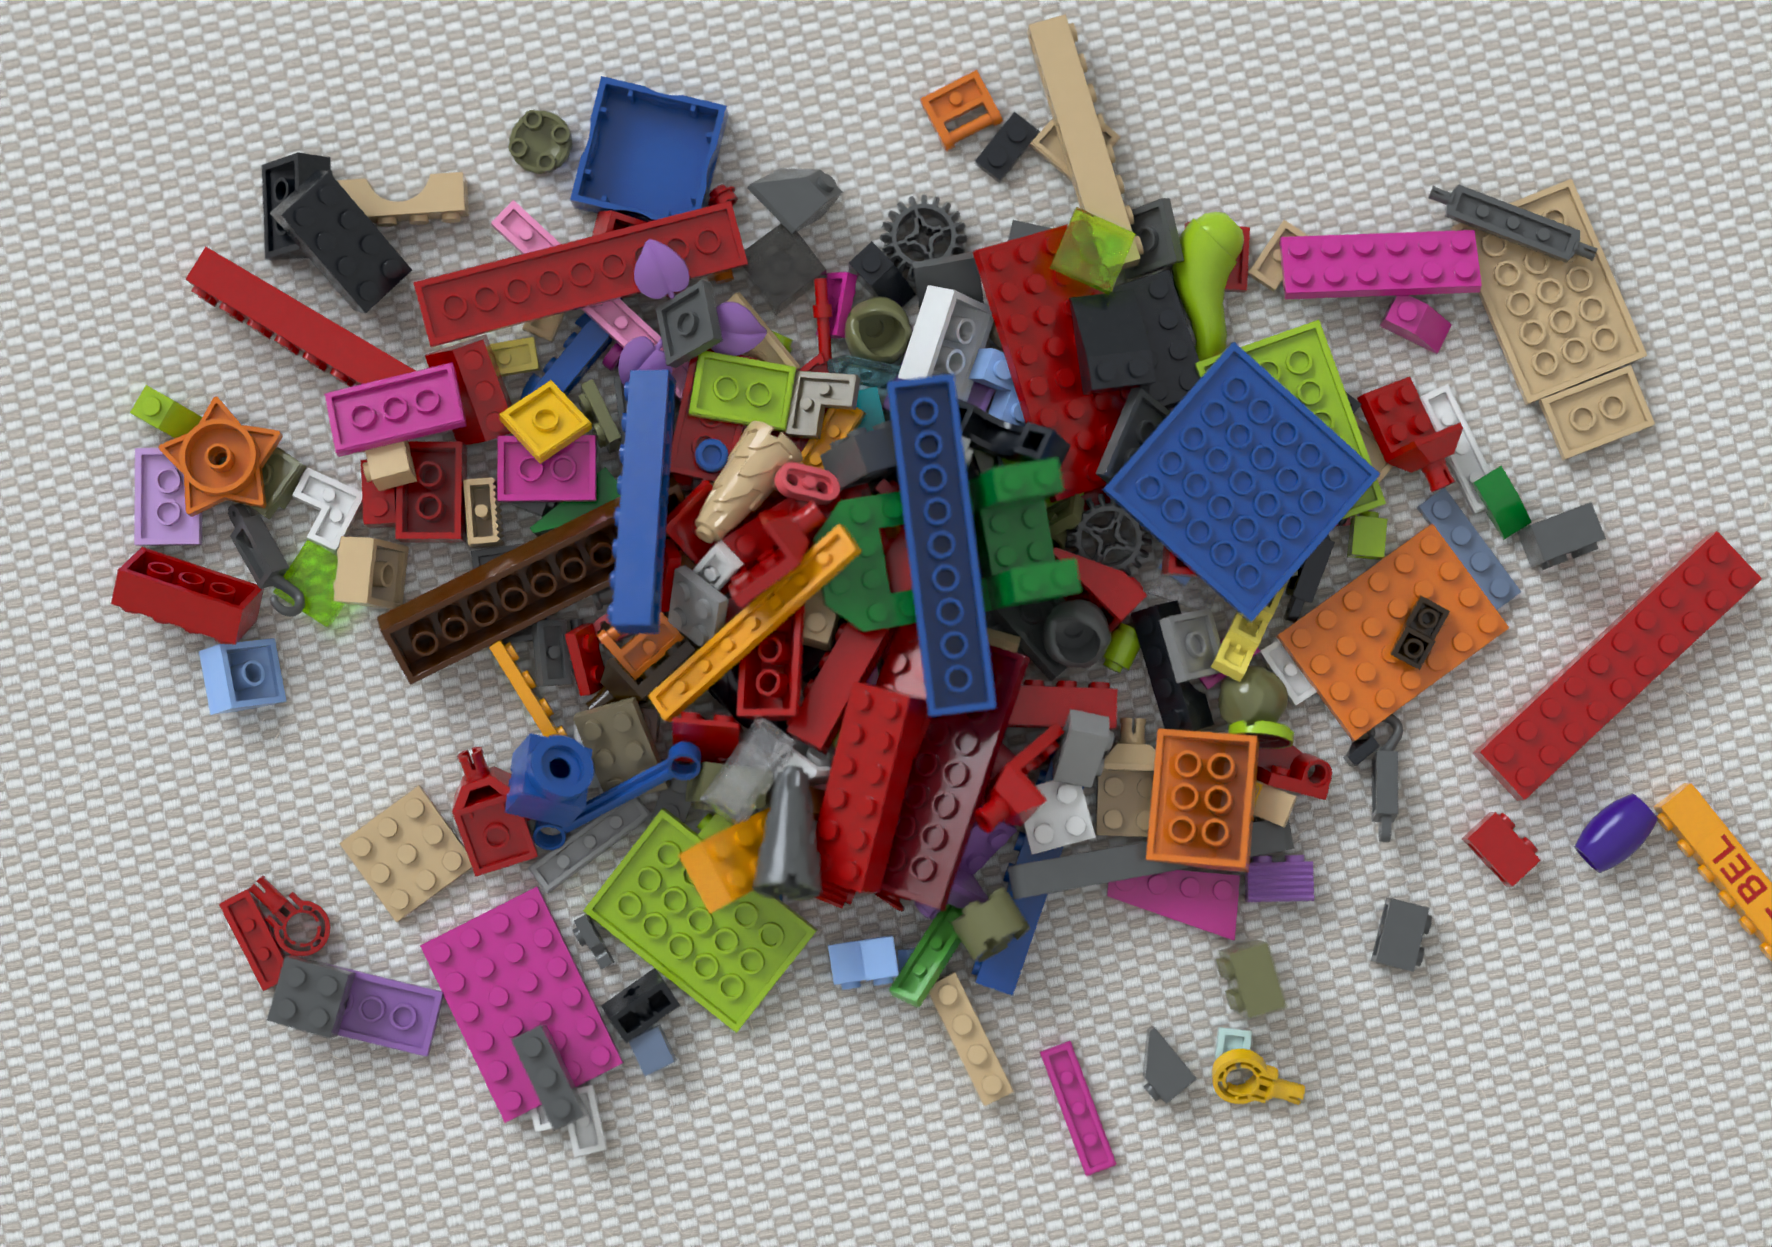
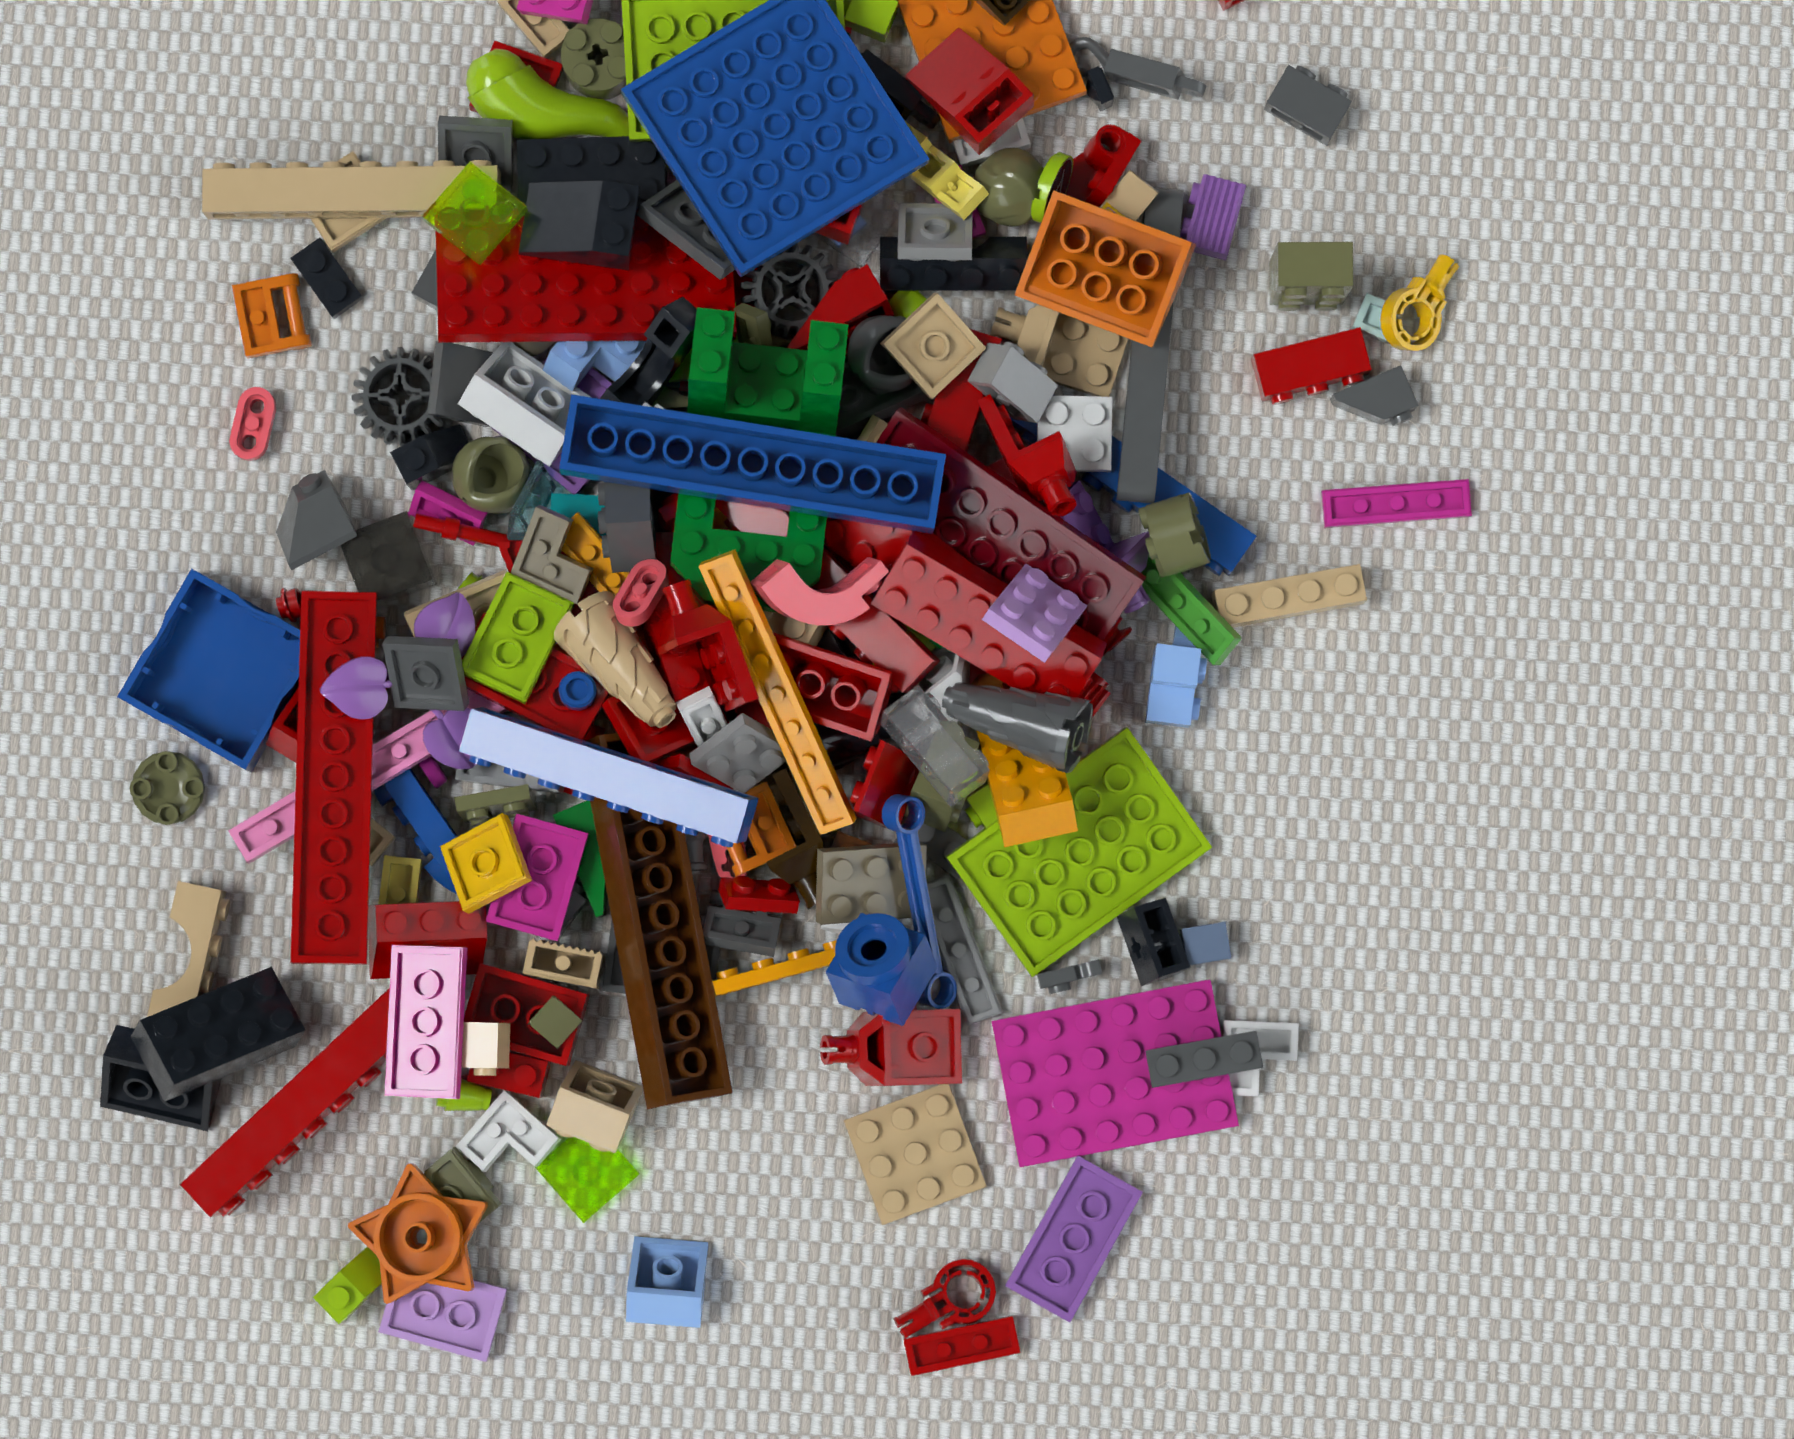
camera: 75 degrees left, 0 degrees up
red brick [111,547,264,645] -> none
dark grey piece [228,503,305,617] -> none
dark grey brick [267,955,356,1038] -> none
dark pink wing [1106,870,1240,941] -> none
none -> coral plate [229,387,276,461]
none -> lime cone [436,1078,492,1111]
none -> olive slope [528,995,583,1049]
none -> olive brick [561,18,626,100]
none -> coral arch [750,557,889,626]
none -> tan plate [880,292,986,399]
none -> red slope [905,27,1034,155]
none -> lavender plate [982,564,1087,663]
none -> red brick [1251,327,1372,405]

